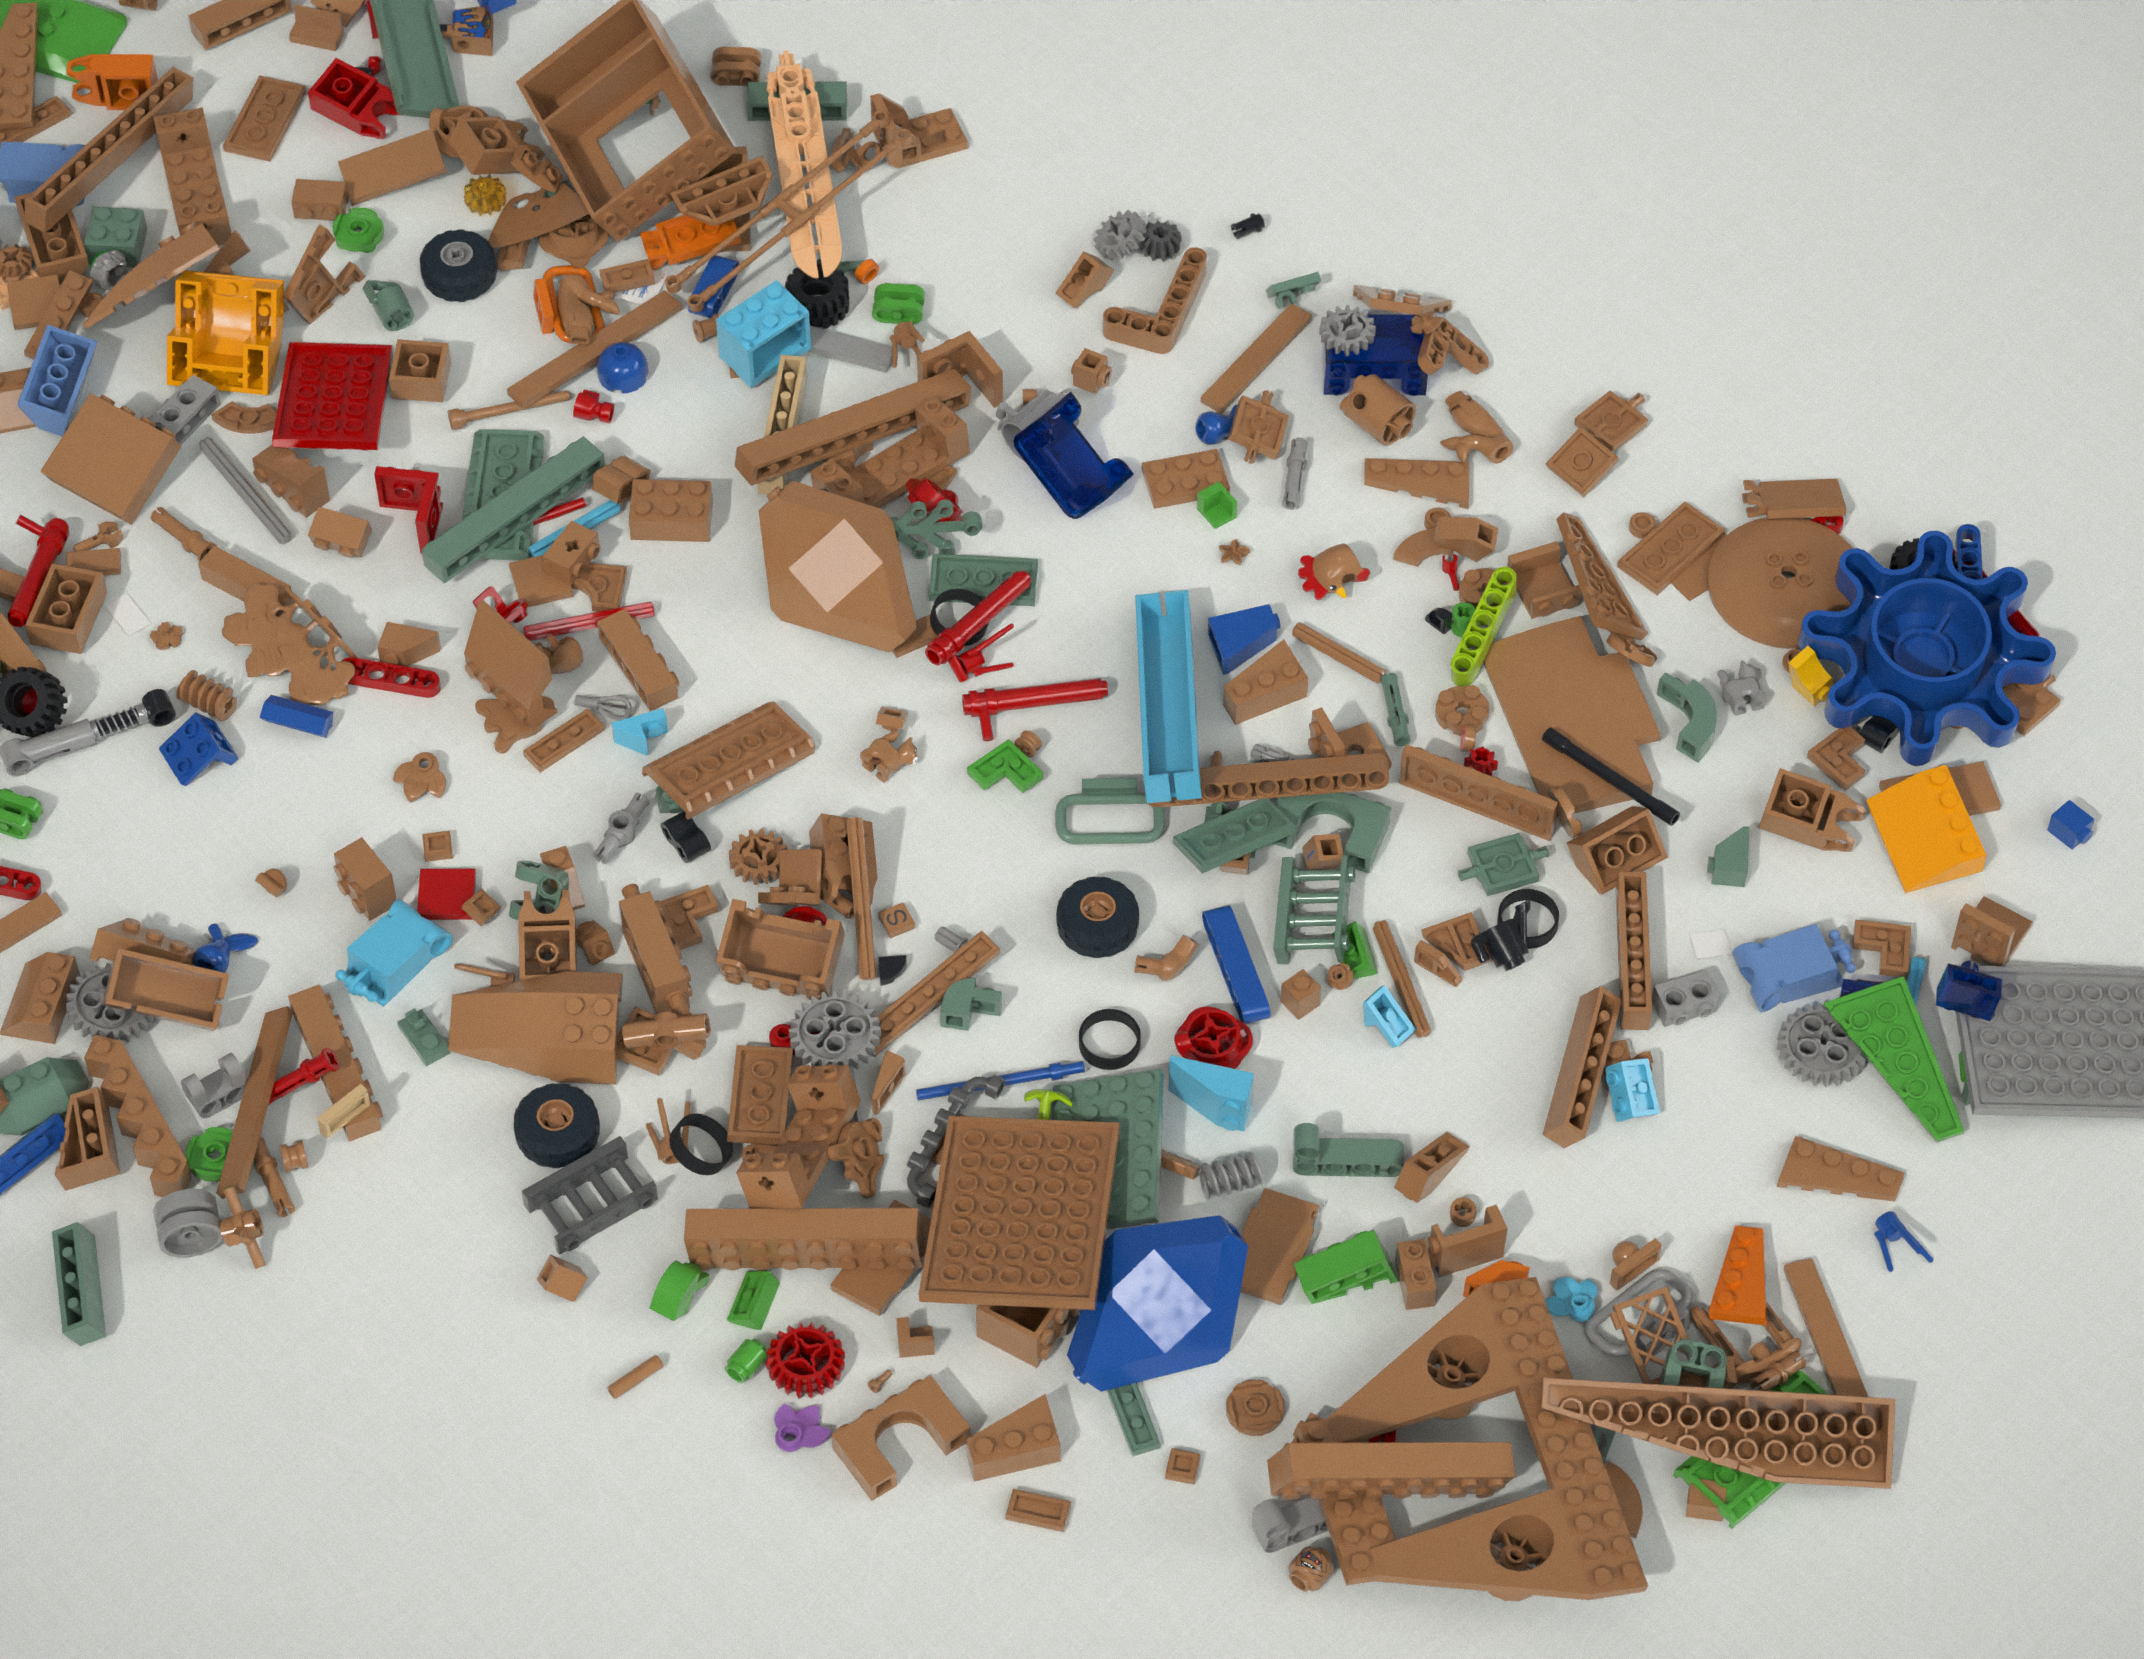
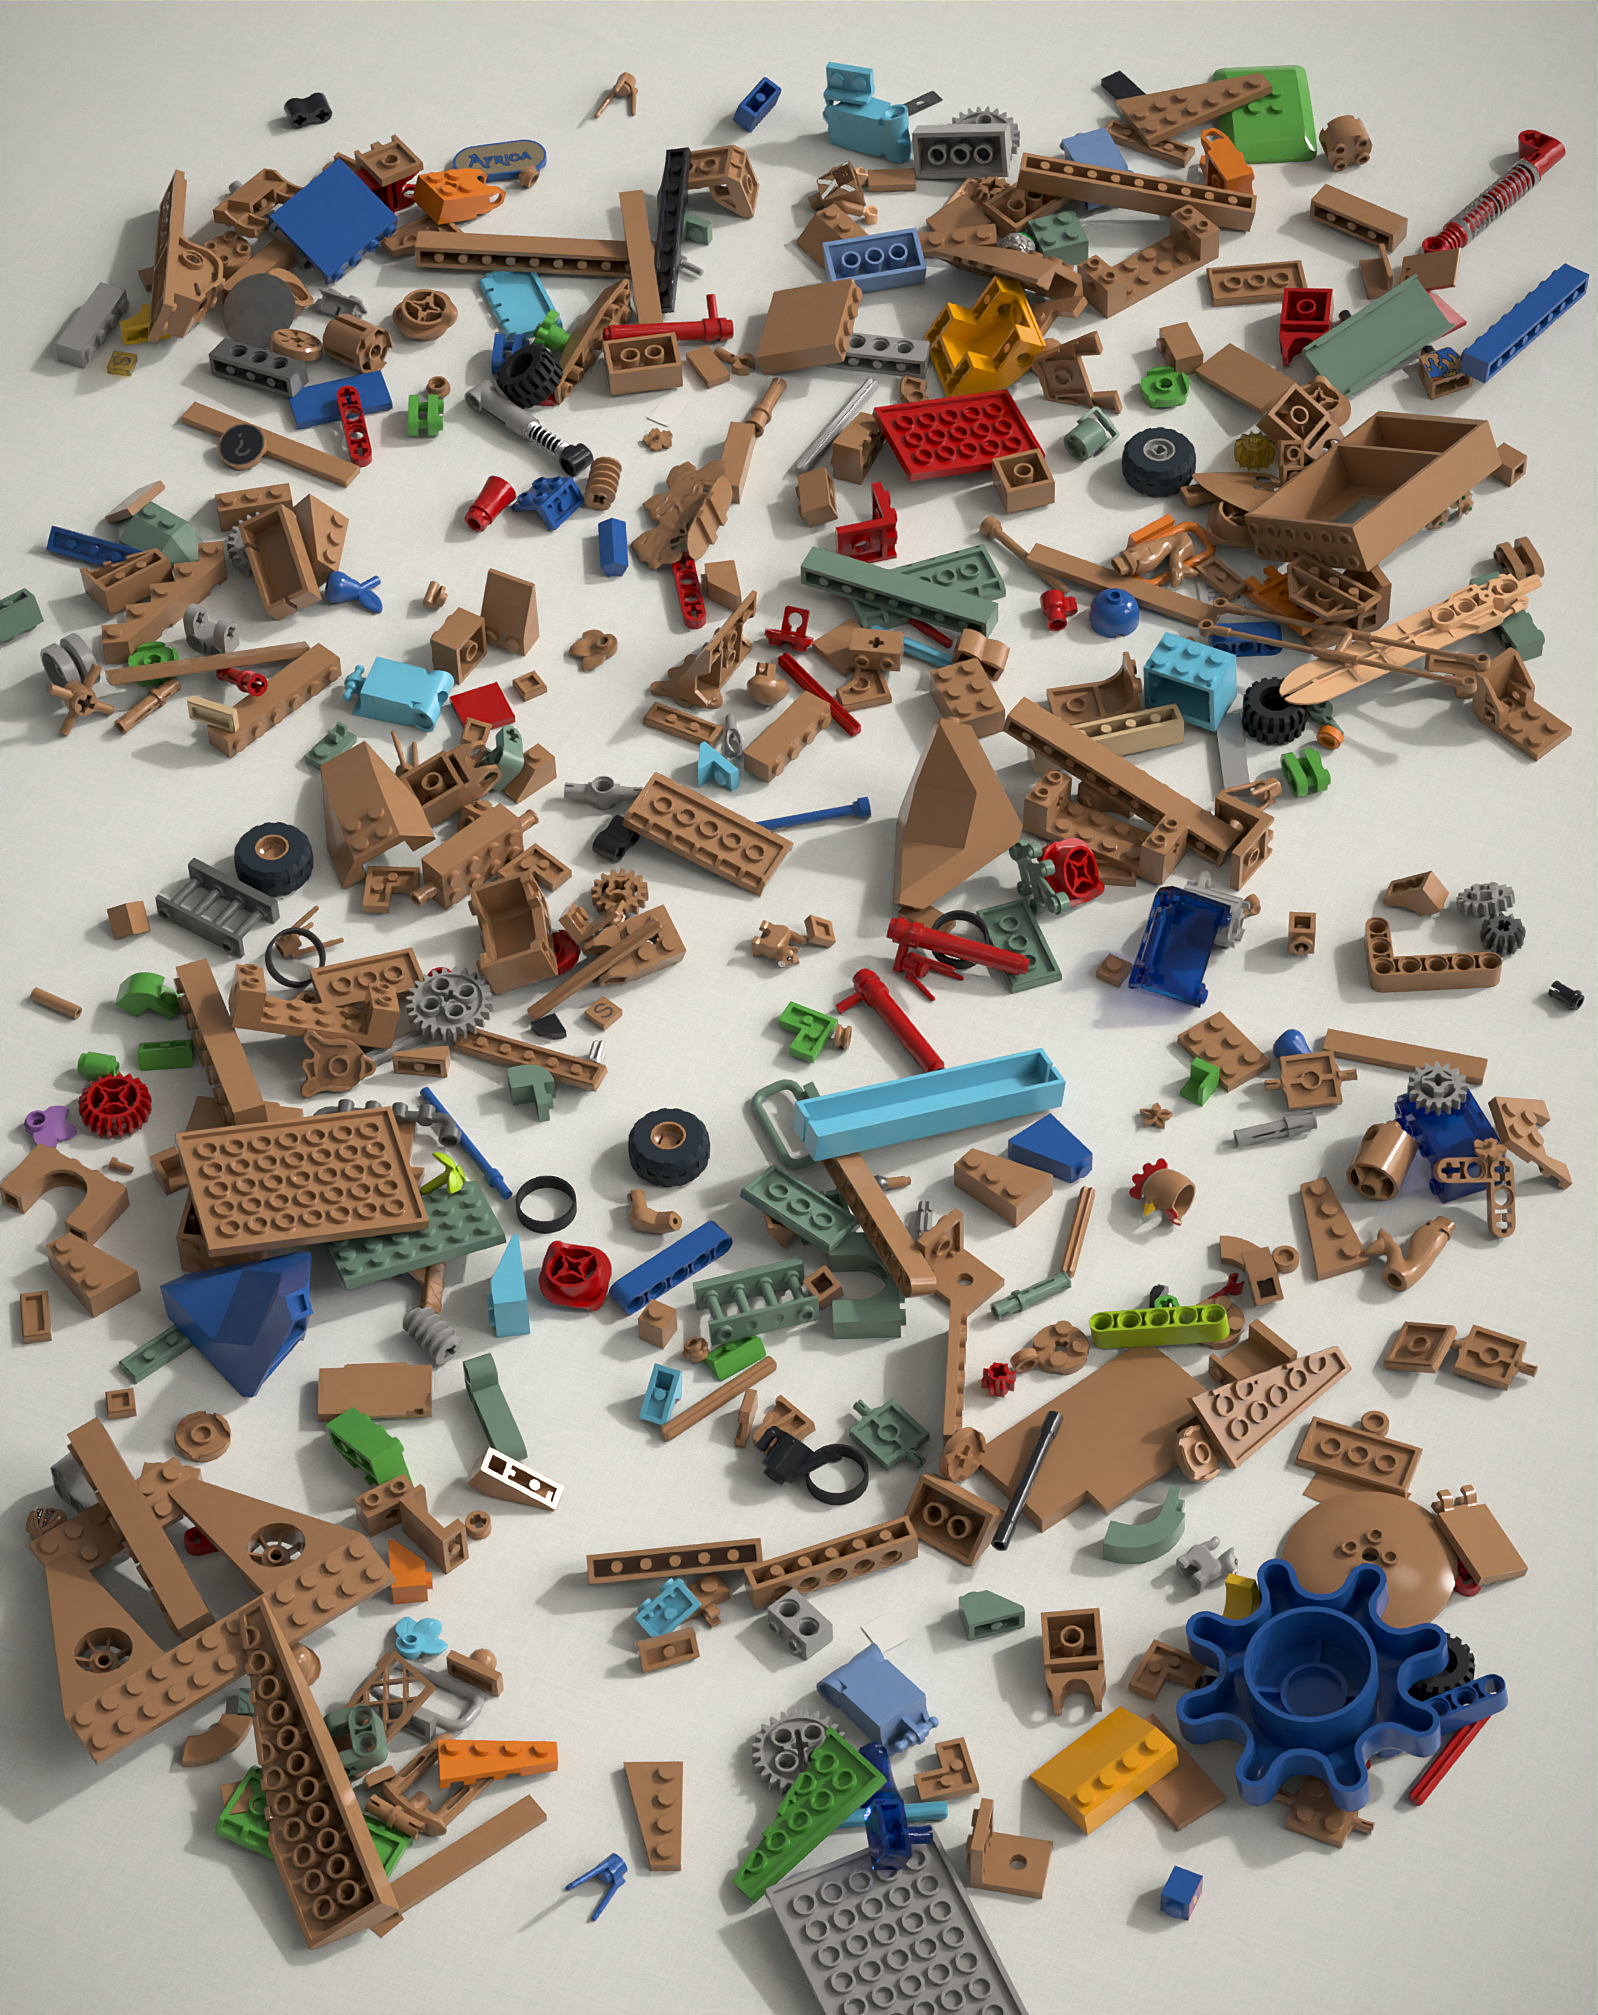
camera: 70 degrees right, 5 degrees down
medium nougat wheel [280,1140,309,1173] -> none
medium nougat piece [622,1012,711,1060] -> none
sand green plate [1266,272,1321,309] -> none
none -> red plant [464,476,516,532]
none -> medium nougat slope [480,568,540,657]
none -> medium nougat plate [636,1627,700,1673]
none -> blue piece [755,796,871,830]
none -> medium nougat bracket [1046,652,1142,726]
none -> medium nougat plate [1096,953,1133,988]

